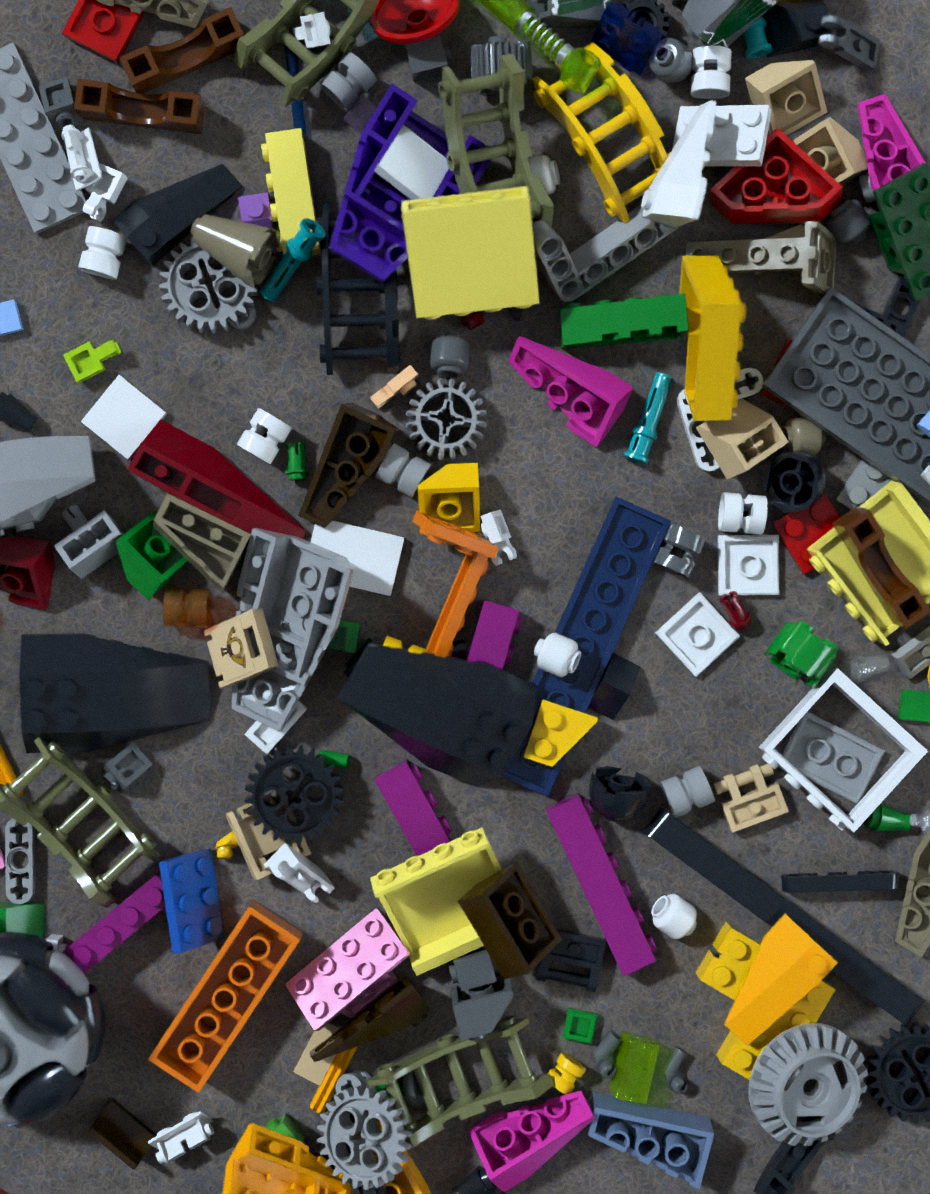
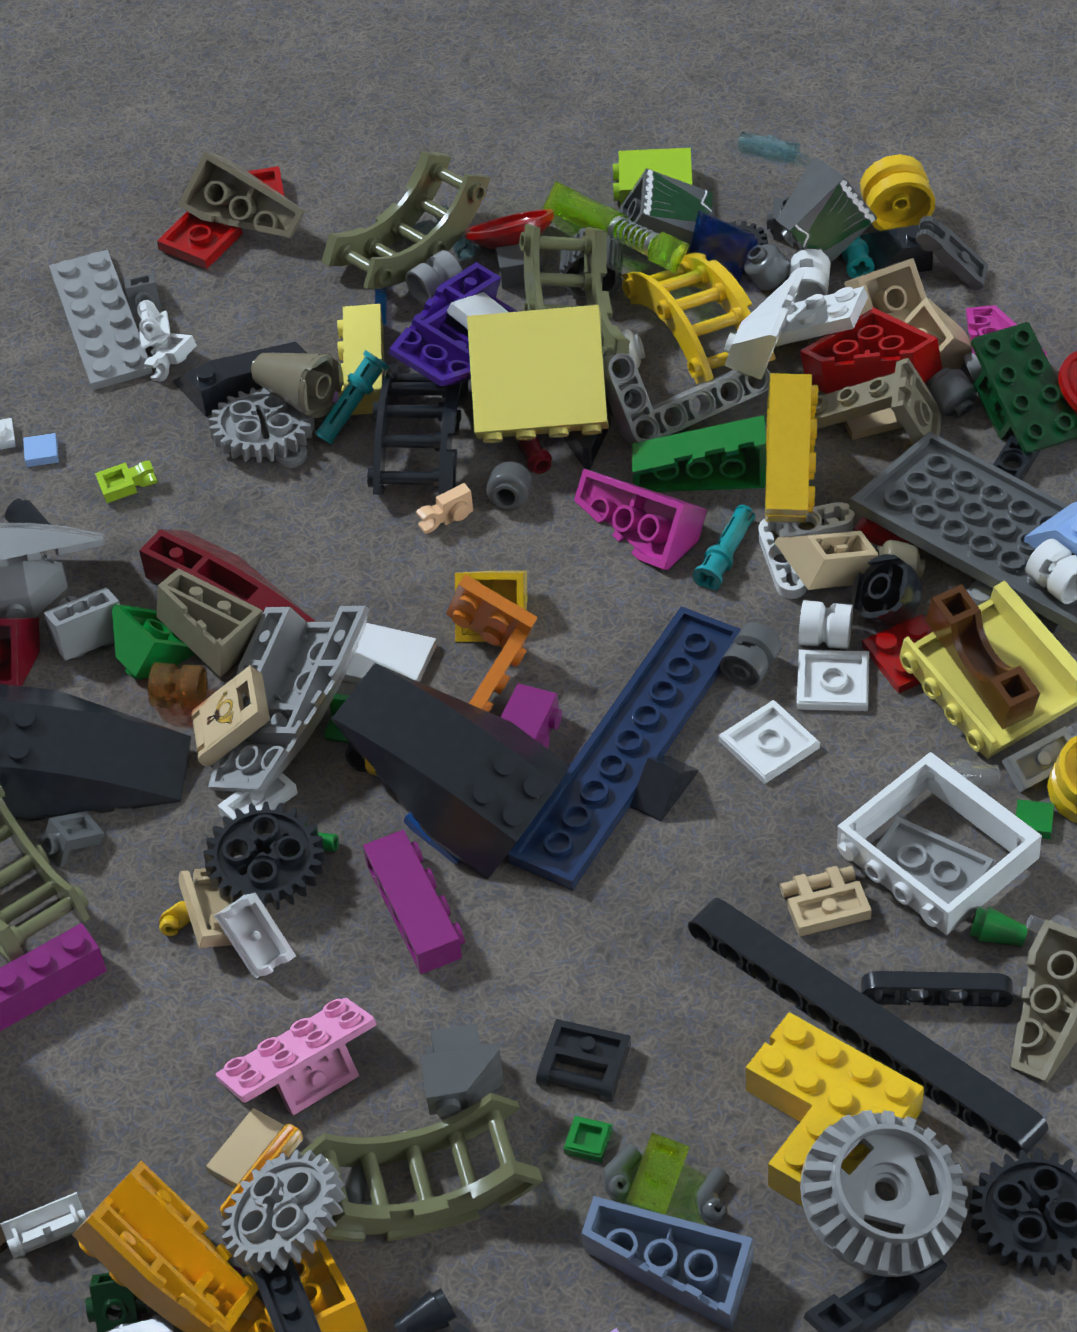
camera: 10 degrees right, 40 degrees down
reddish brown arch [74,79,205,134] -> none
white wheel [78,226,127,280] -> none
white tile [81,375,167,460] -> none
reddish brown arch [119,7,244,94] -> none
orange brick [148,900,303,1093] -> none
blue plate [159,849,225,953] -> none
white wheel [237,408,292,465] -> none
green pin [285,442,309,481] -> none
white plate [293,12,330,48] -> none
dark brown wedge [298,402,398,528] -> none
dark brown wedge [310,977,430,1062] -> none
light yellow panel [370,828,502,976] -> none
light grey wheel [375,443,432,498] -> none
light grey gear [406,378,487,460] -> none
dark brown slope [458,862,562,979] -> none
dark pink wedge [468,1091,595,1192] -> none
white plate [481,510,517,566] -> none
yellow wing [523,699,598,767] -> none
white head [534,633,581,677] -> none
magenta brick [545,793,658,977] -> none
yellow wheel [547,1052,586,1094] -> none
black cylinder [589,766,651,822] -> none
white head [651,894,697,940] -> none
light grey wheel [660,766,715,818] -> none
dark red pin [720,591,752,631] -> none
light orange wedge [724,914,838,1046] -> none
green brick [764,620,838,688] -> none

